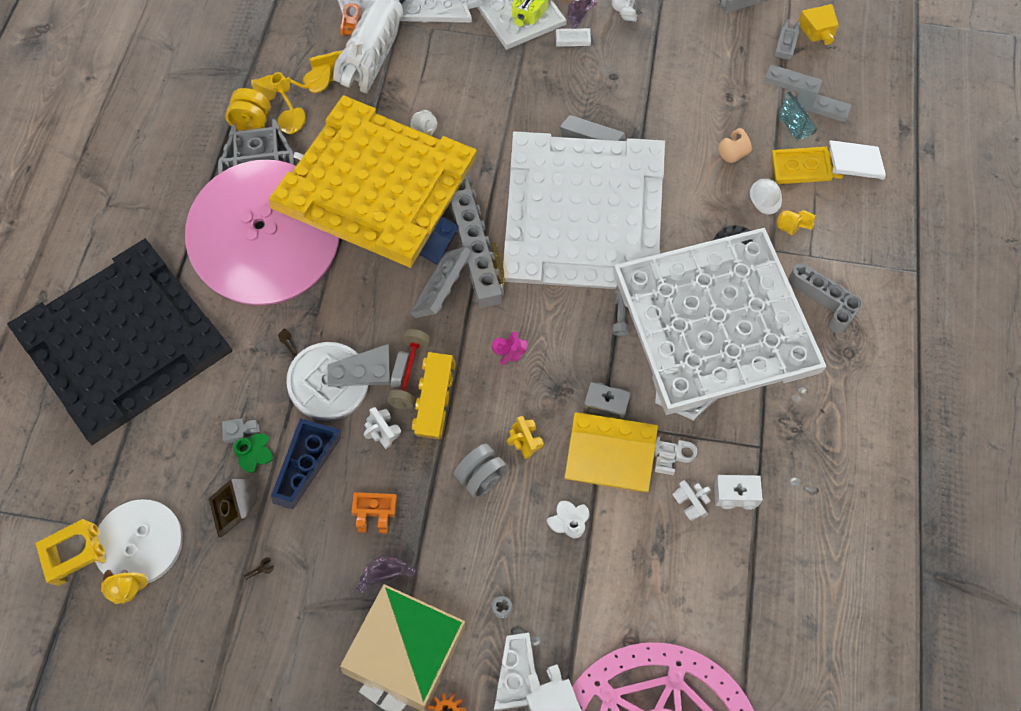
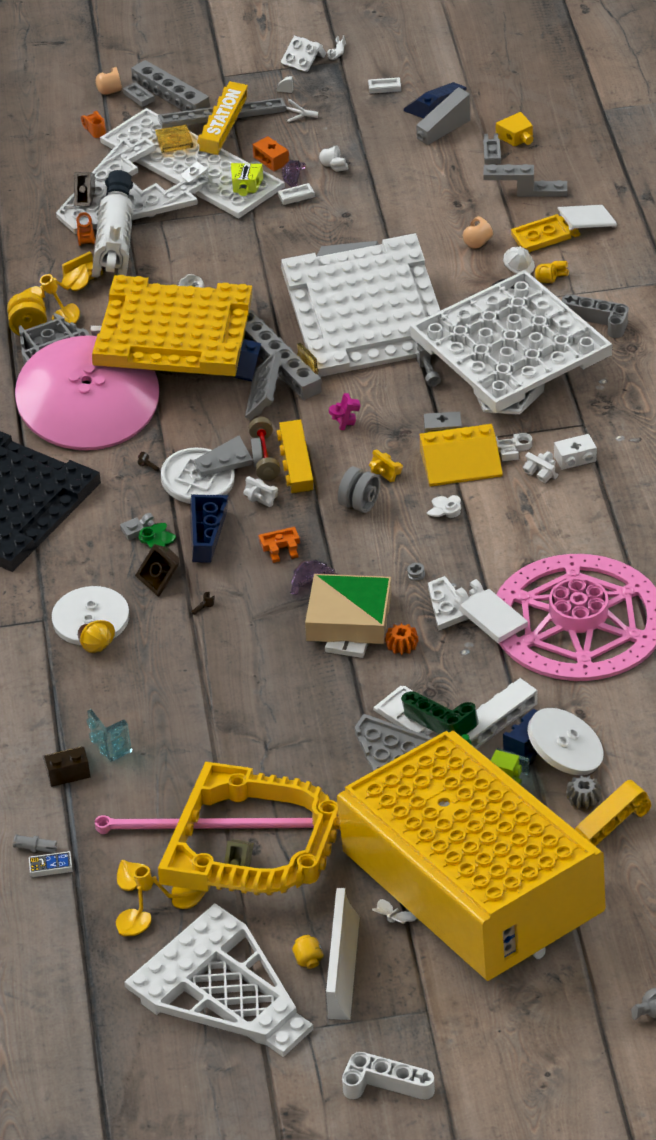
camera: 15 degrees left, 20 degrees down
yellow panel [35,519,106,586] -> none
clear light blue bracket [778,91,817,141] -> none

